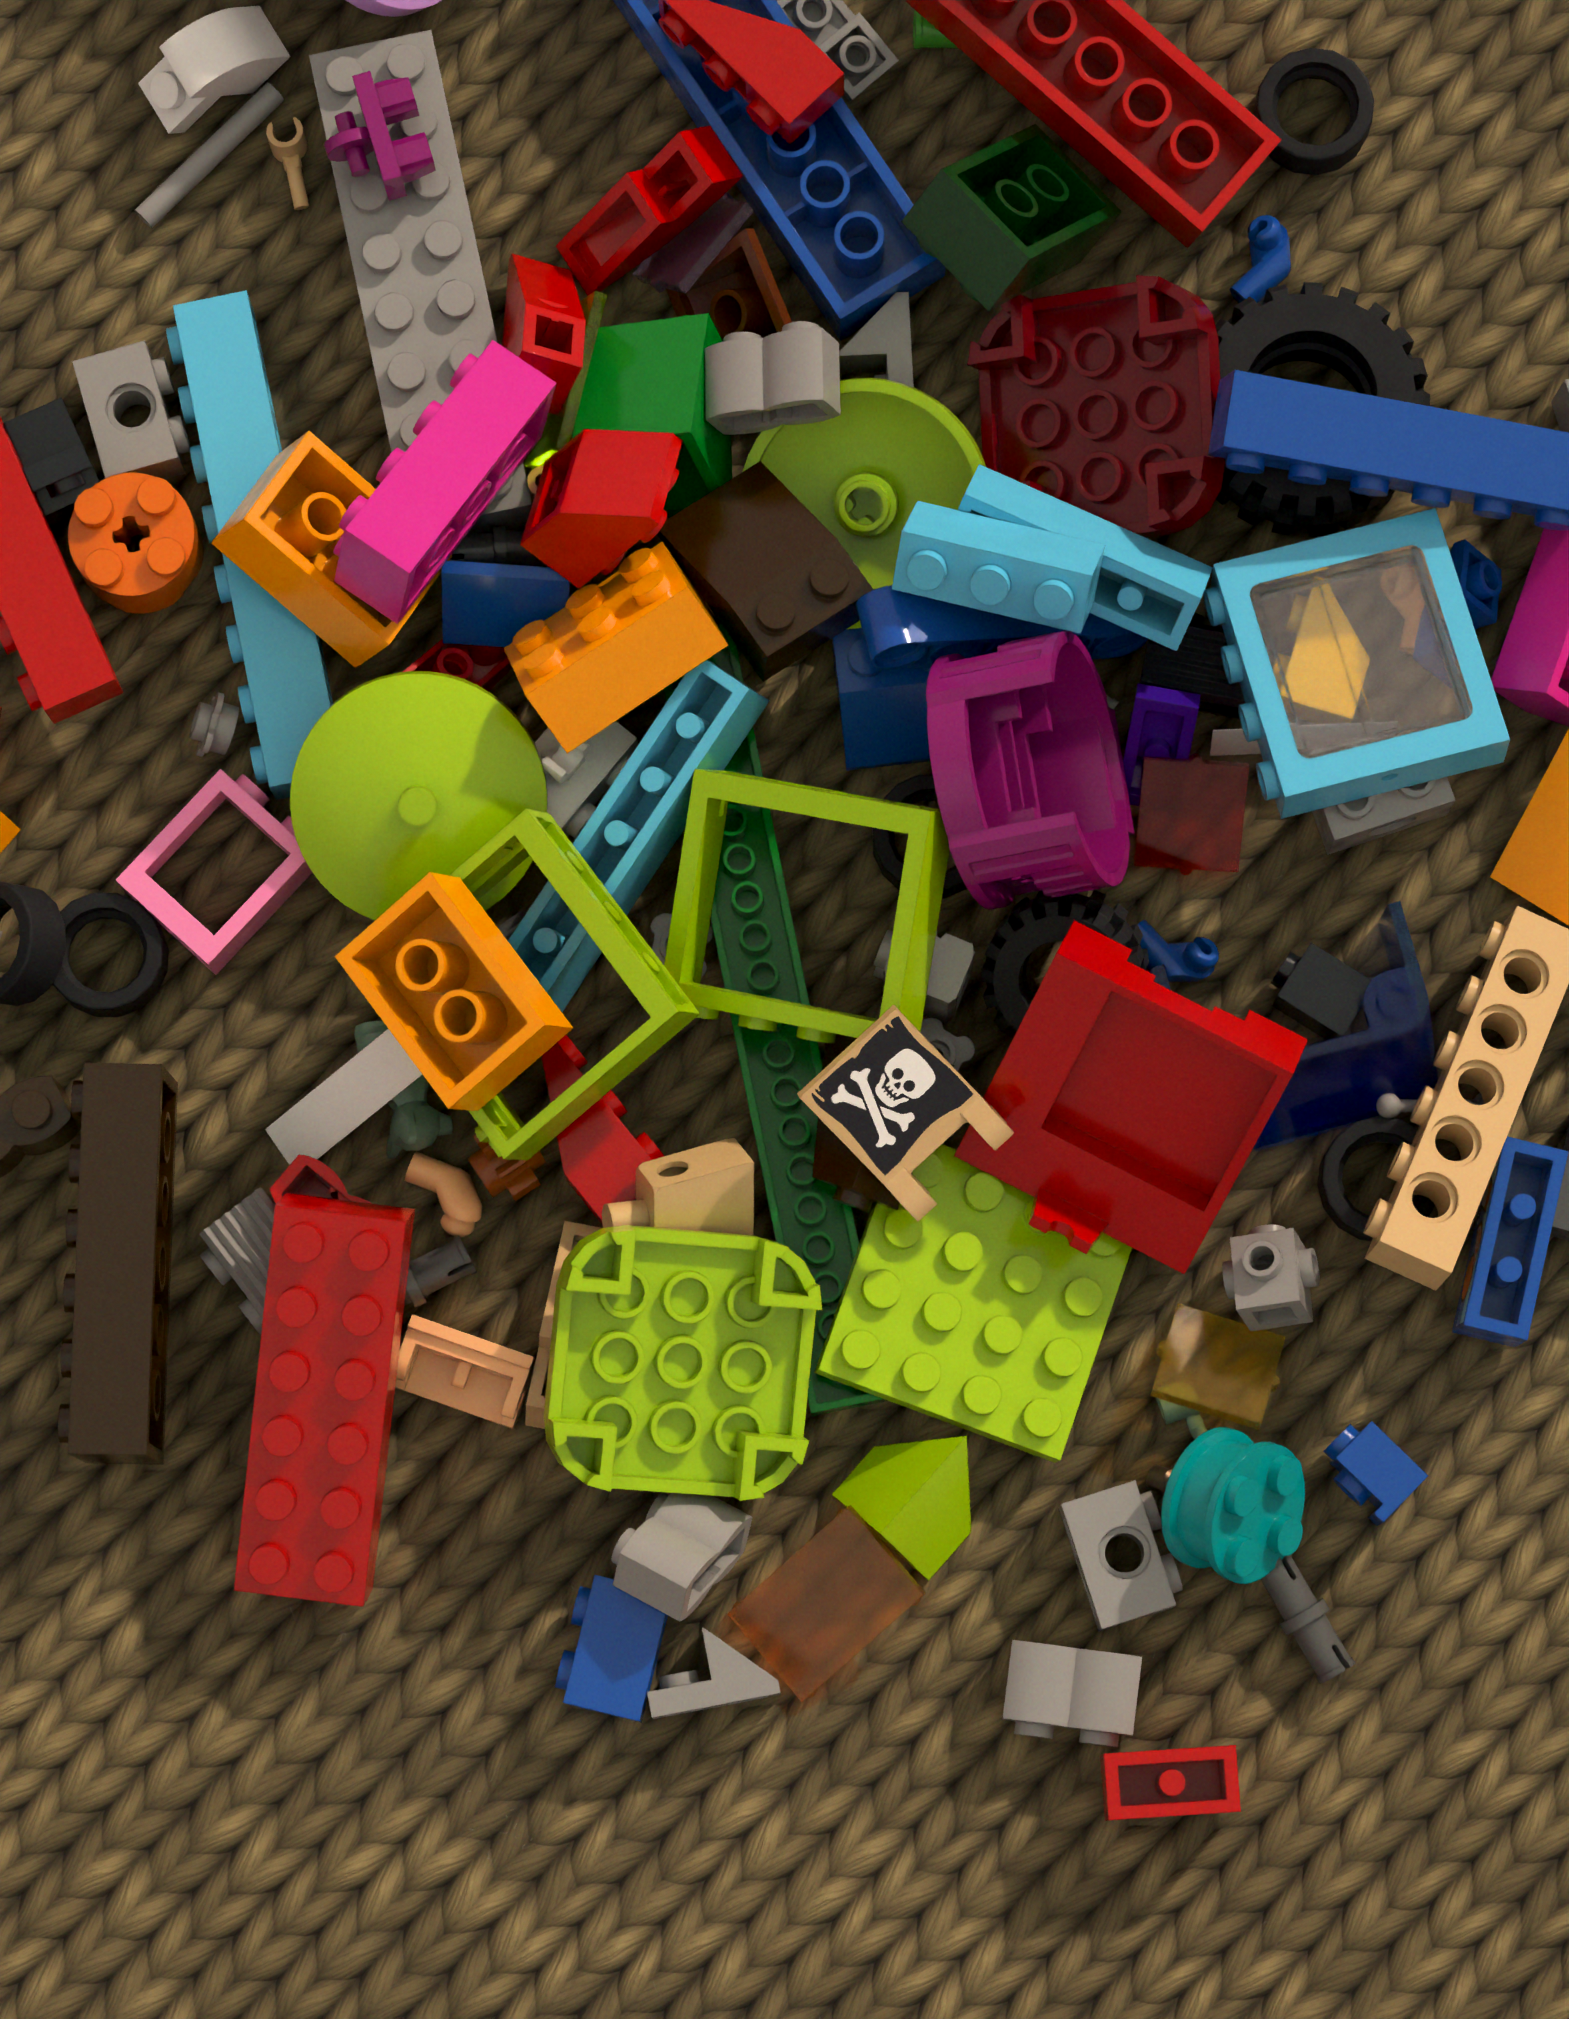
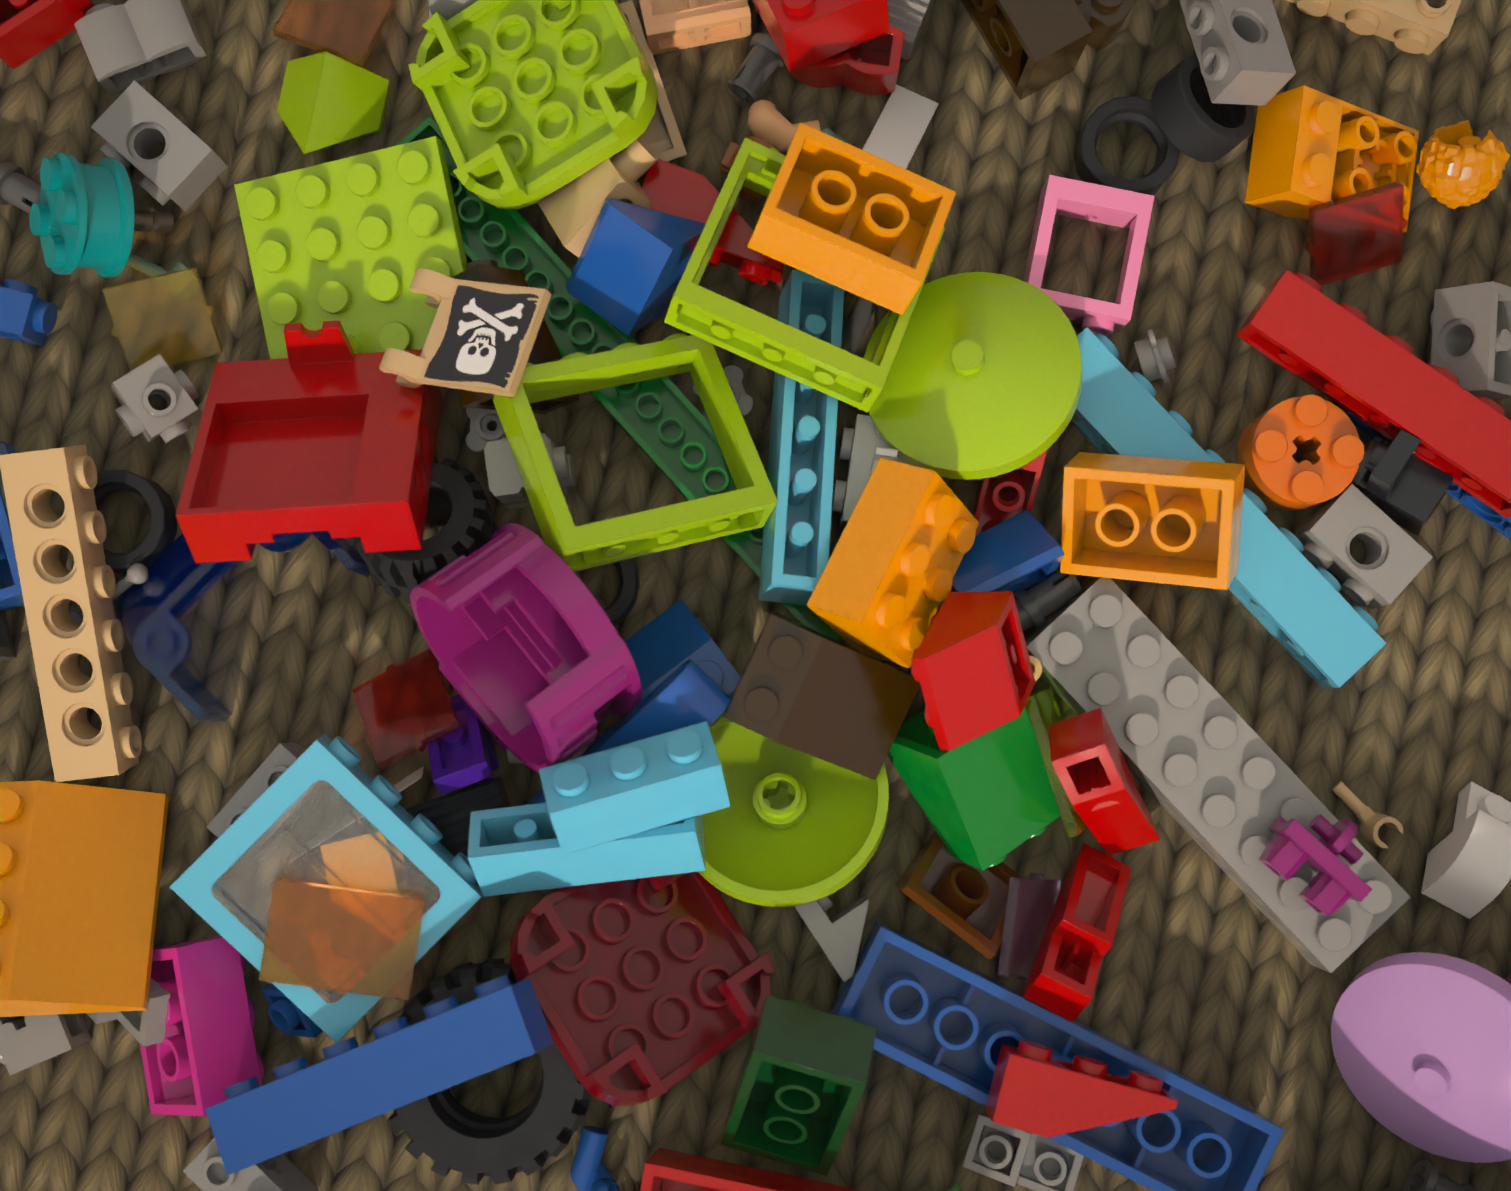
camera: 145 degrees right, 5 degrees up
light grey bar [134,82,284,228] -> none
dark pink brick [333,340,557,624] -> none
light grey brick [705,321,841,435] -> none
blue arm [1138,919,1219,982] -> none
black brick [1270,943,1377,1047] -> none
none -> clear orange piece [259,877,425,1001]
none -> blue slope [566,198,705,336]

